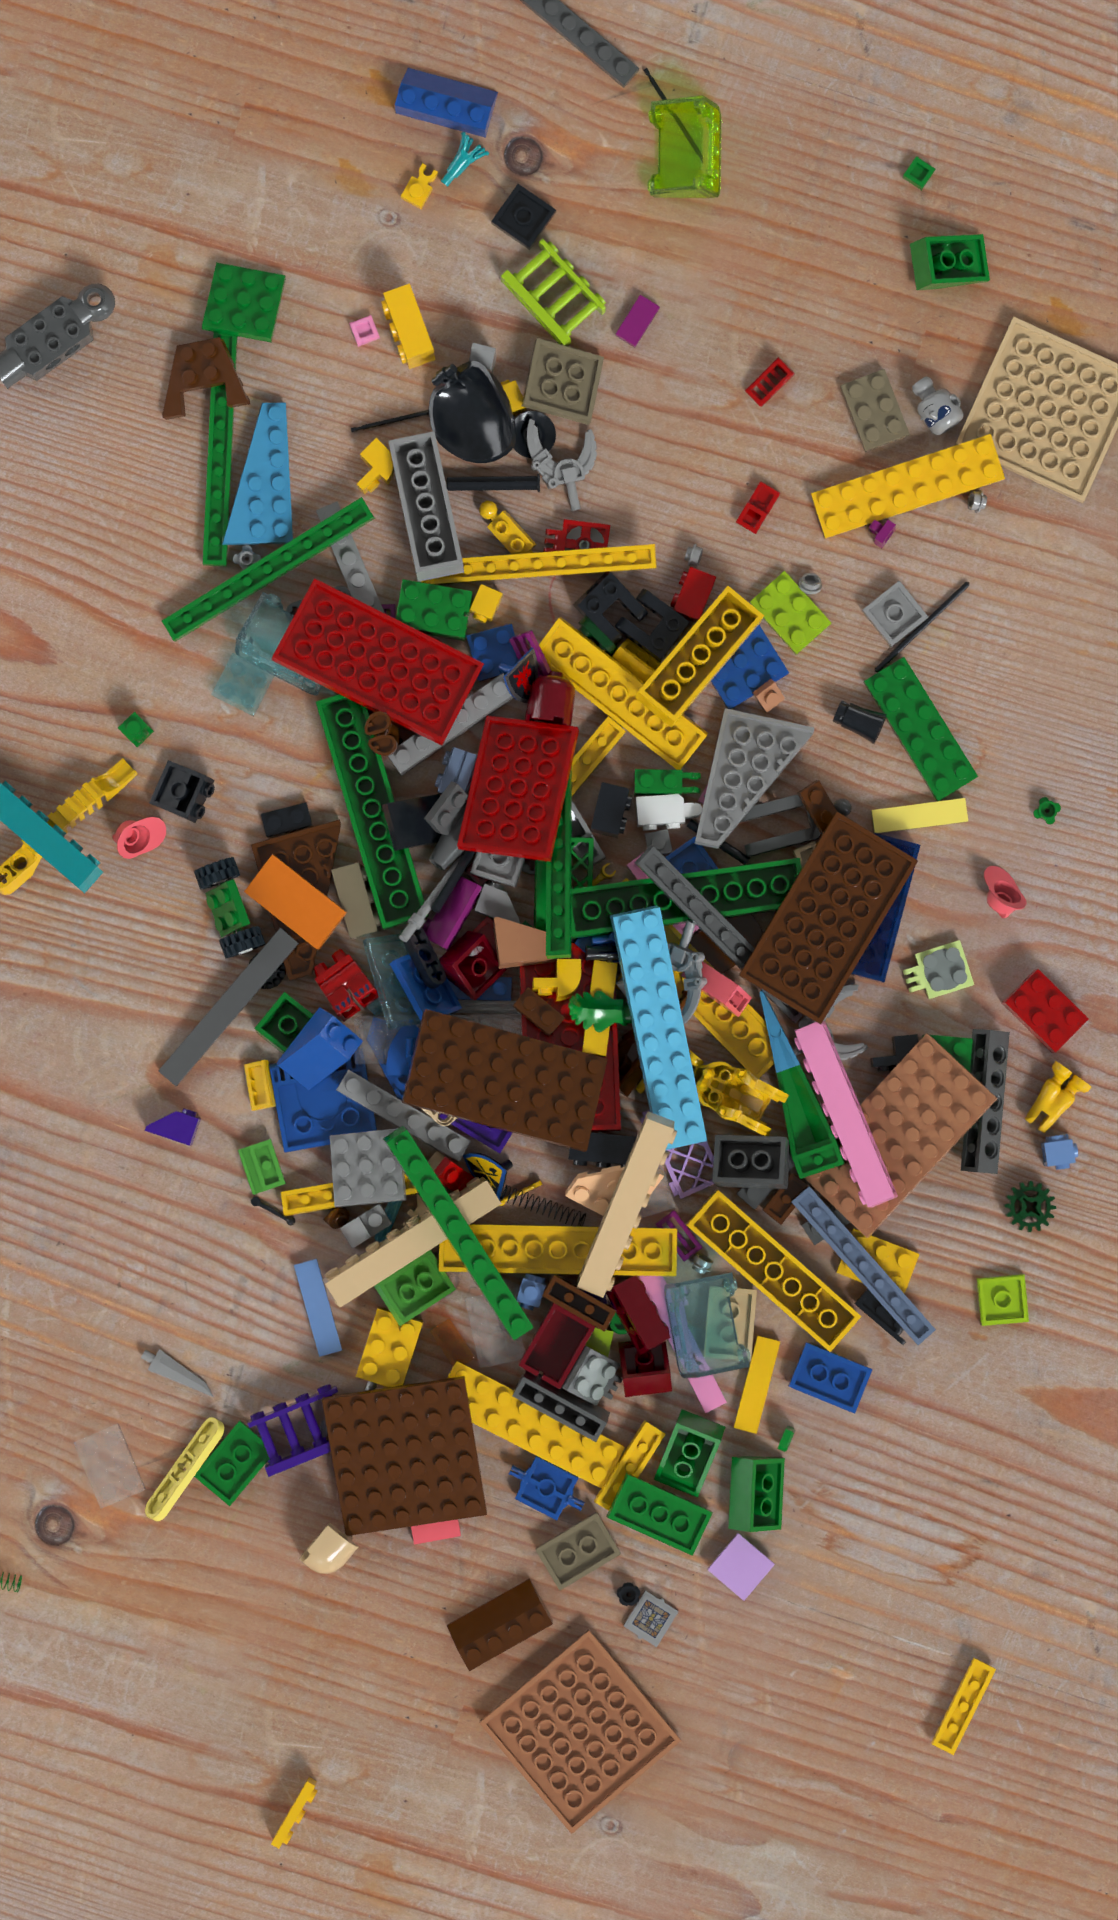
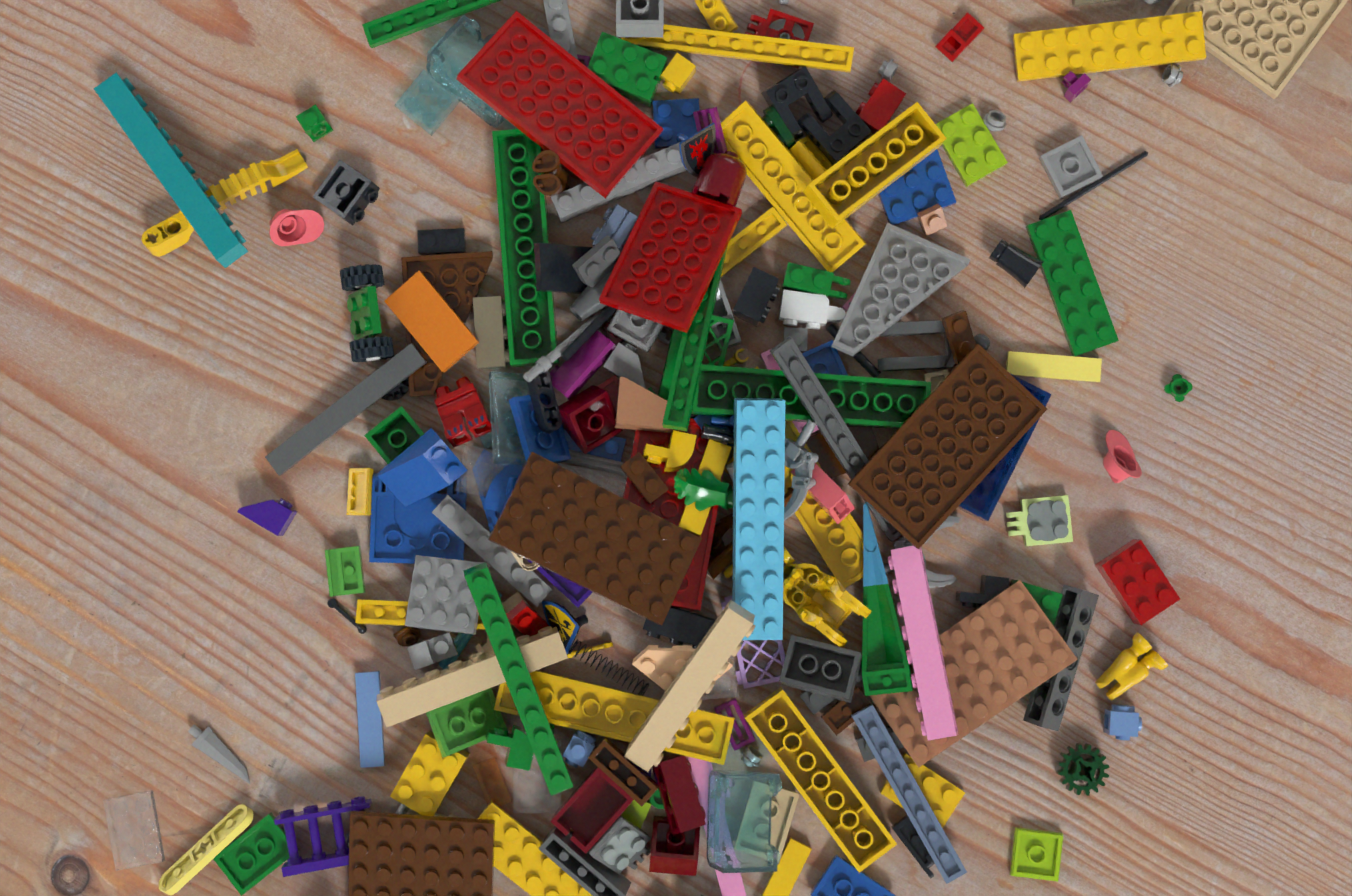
camera: 15 degrees right, 0 degrees up
none -> green brick [486,724,534,771]

